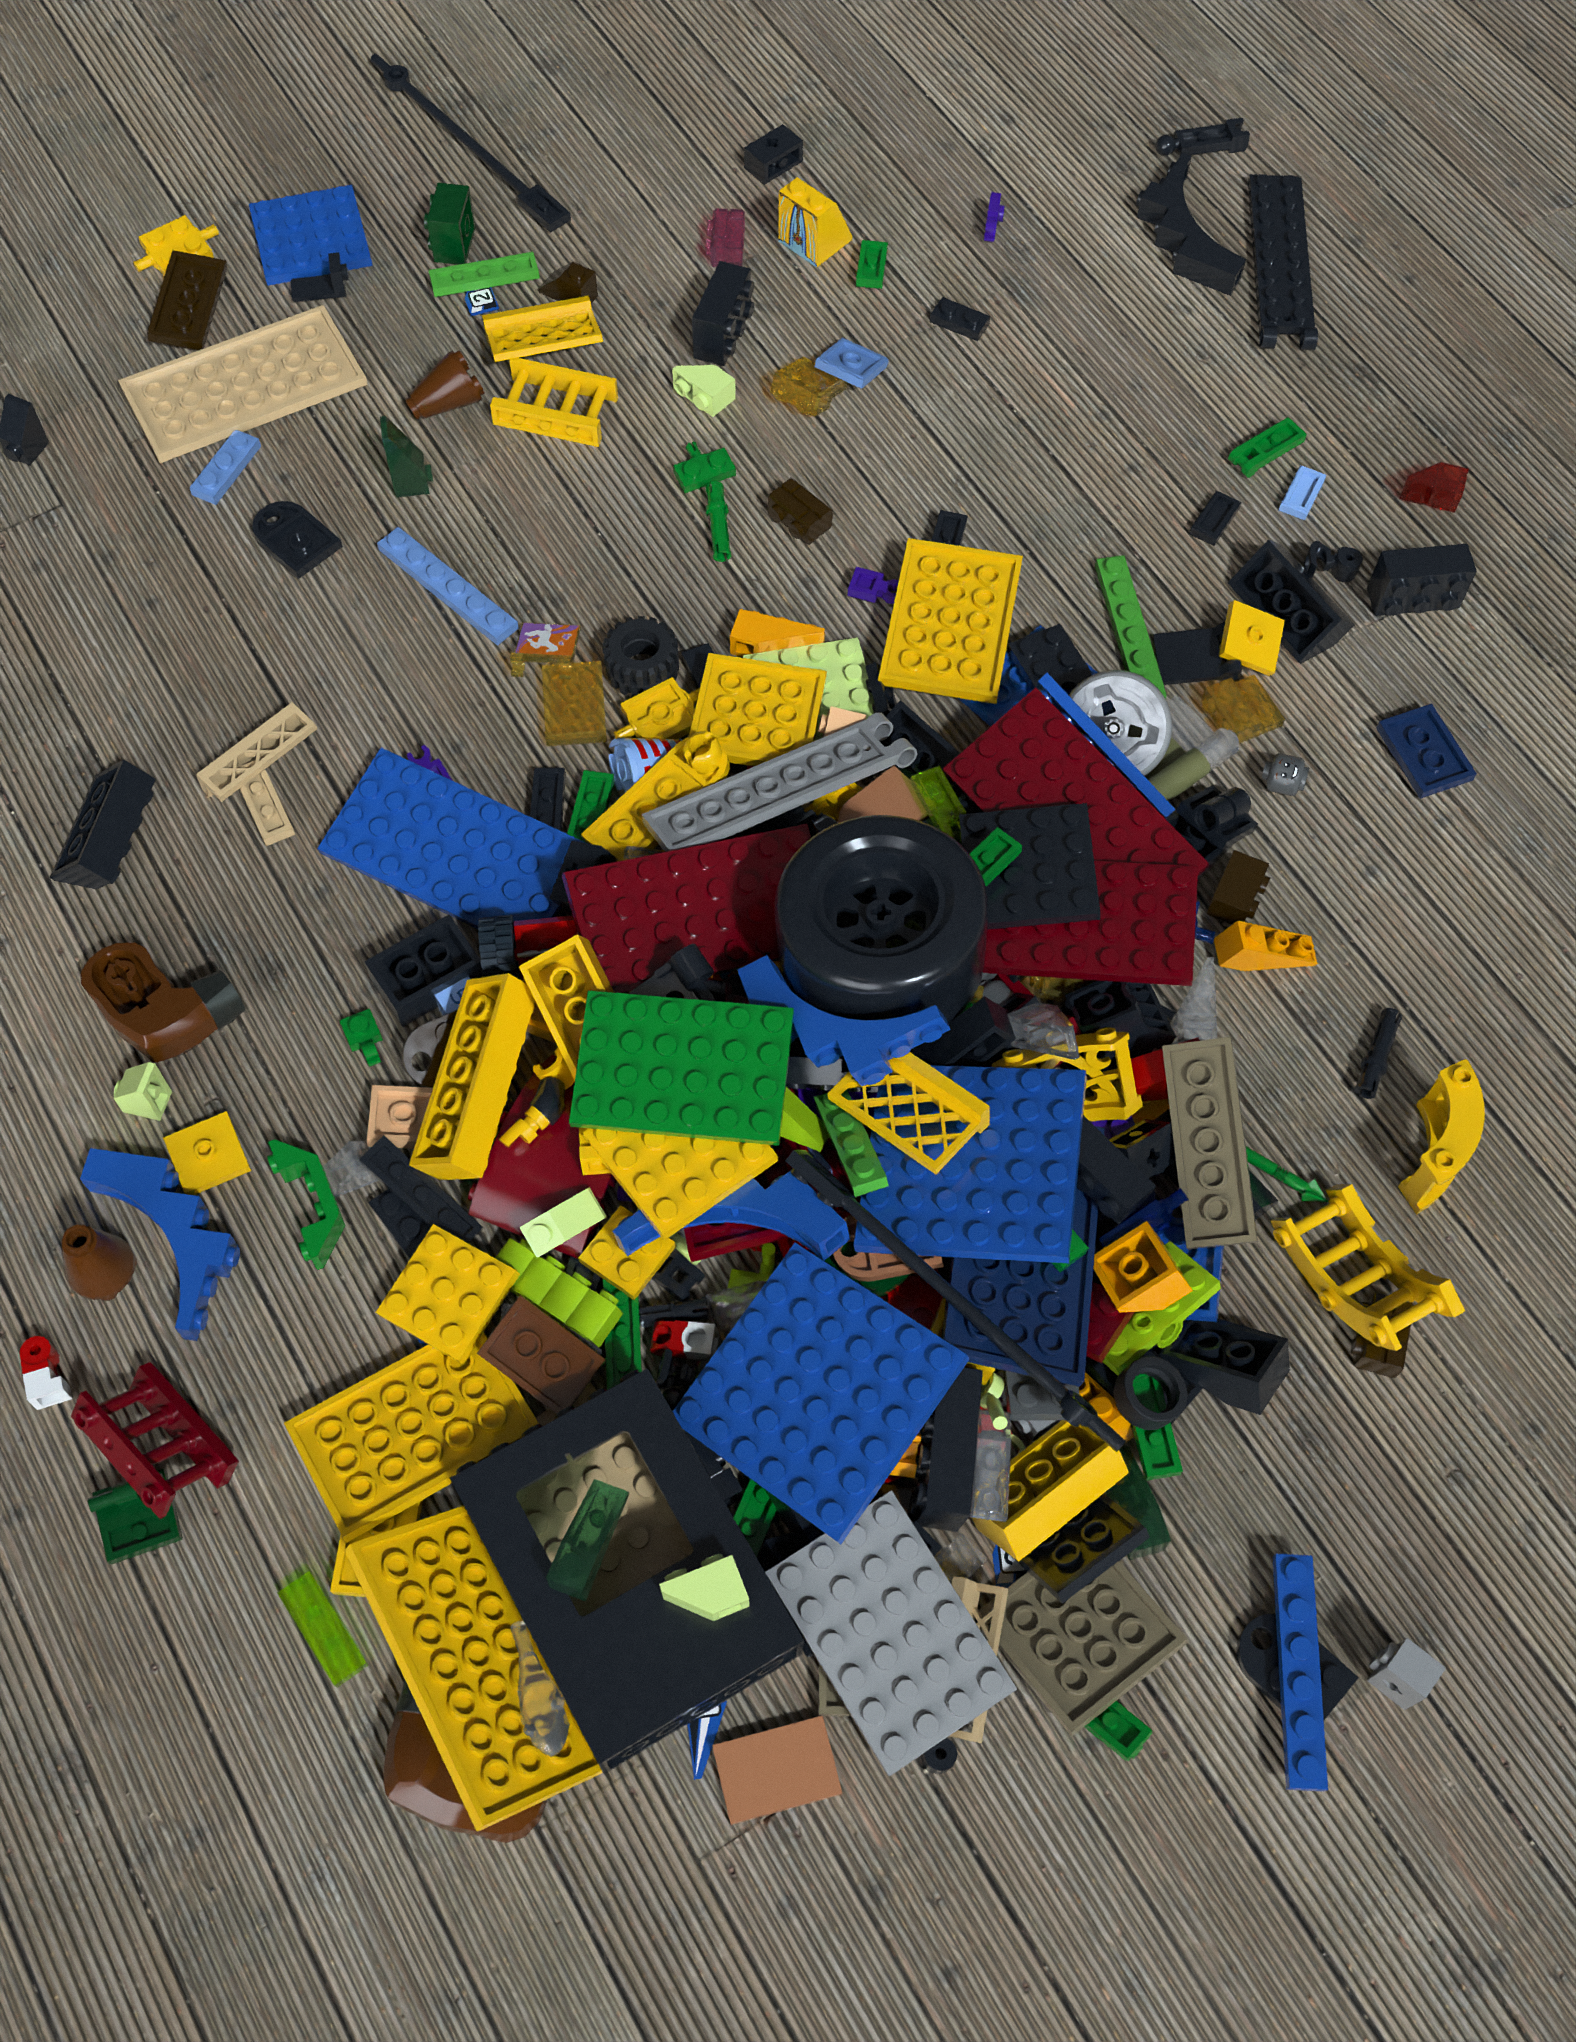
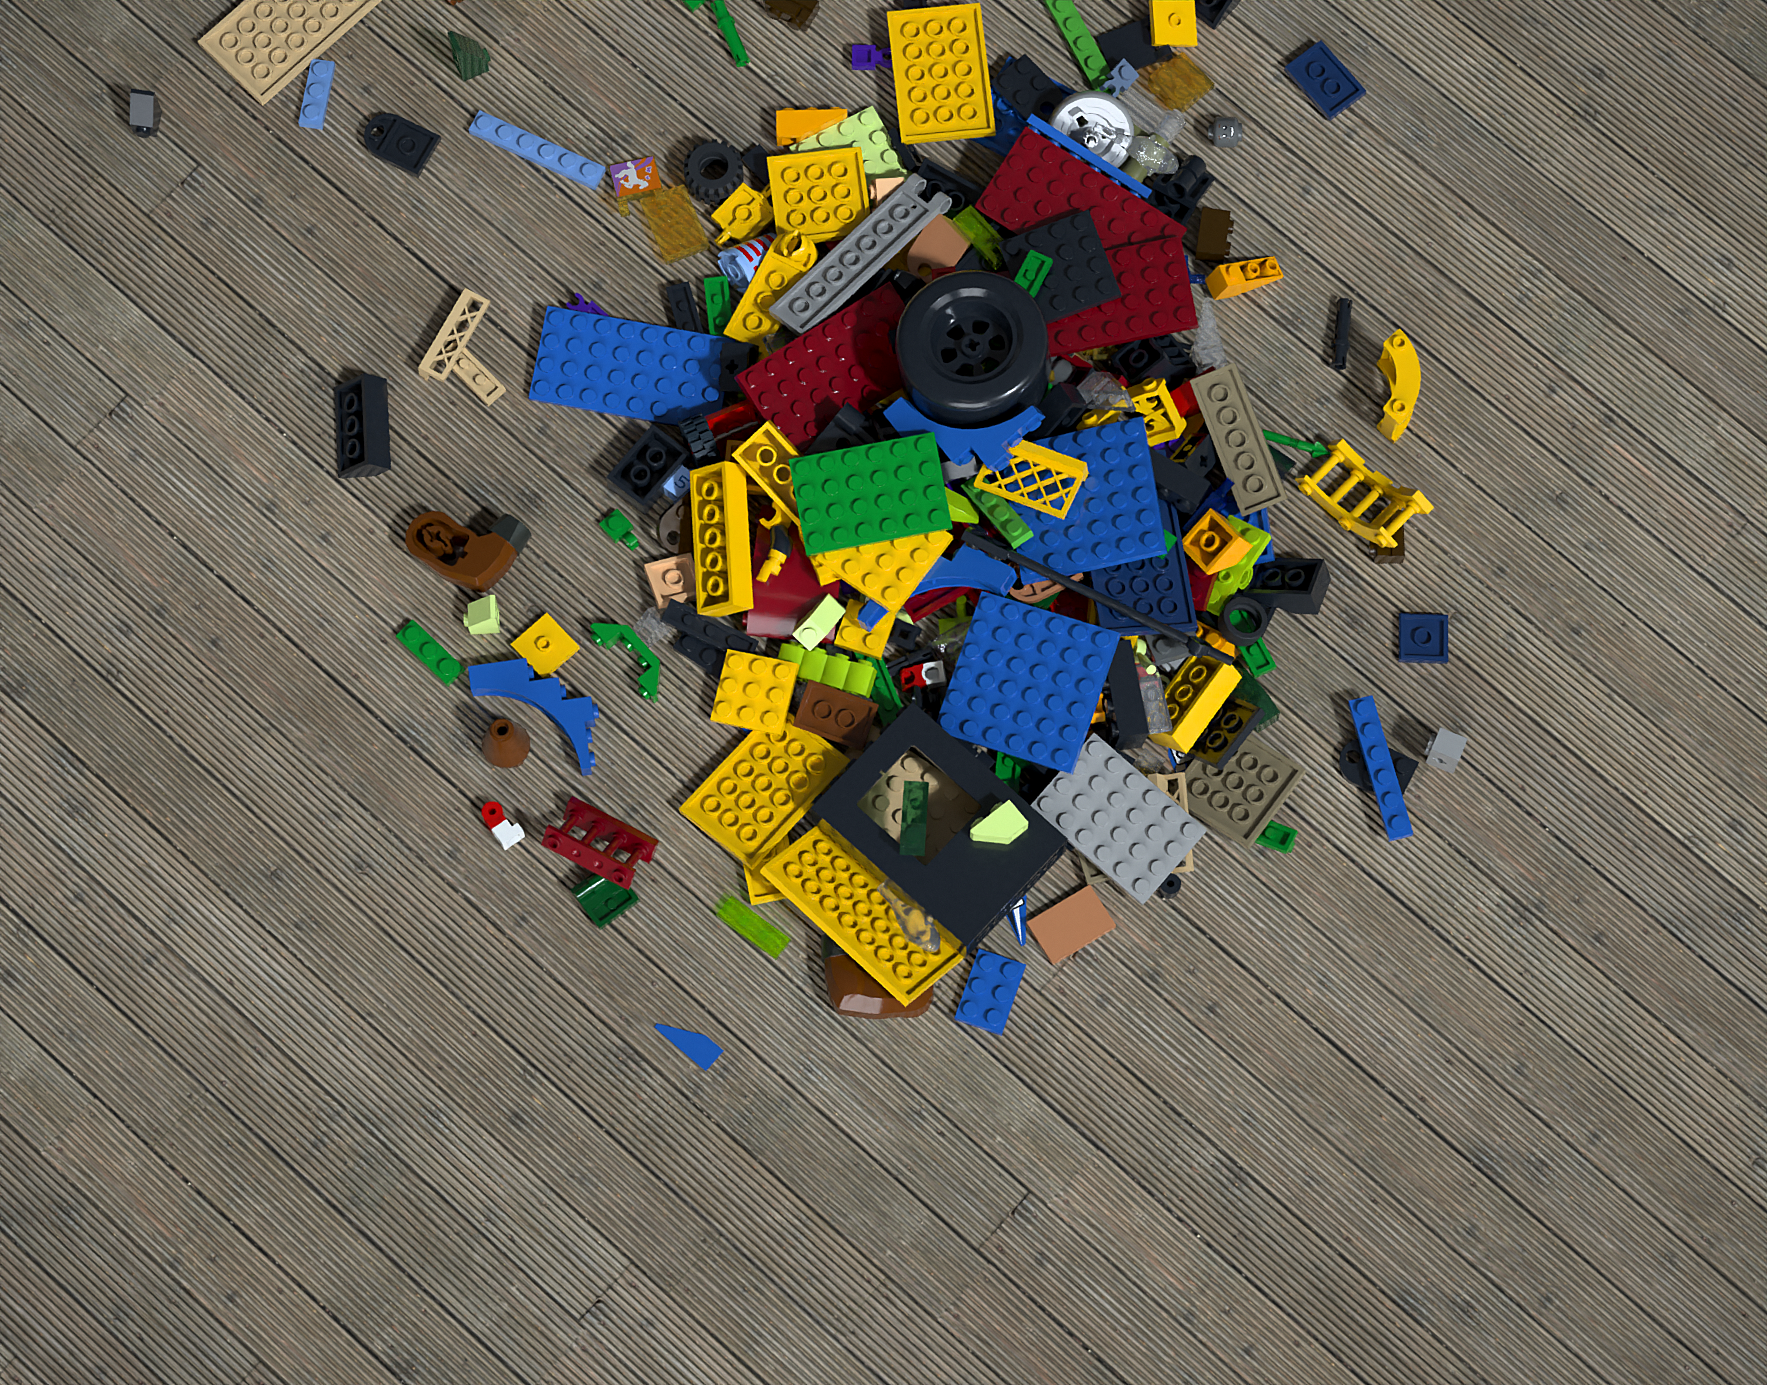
camera: 15 degrees left, 10 degrees up
none -> green plate [396,619,465,687]
none -> blue sticker [654,1023,724,1071]
none -> blue plate [954,949,1026,1036]
none -> clear piece [1093,122,1179,176]
none -> sand blue plate [1099,58,1140,98]
none -> dark blue tile [1398,613,1448,664]

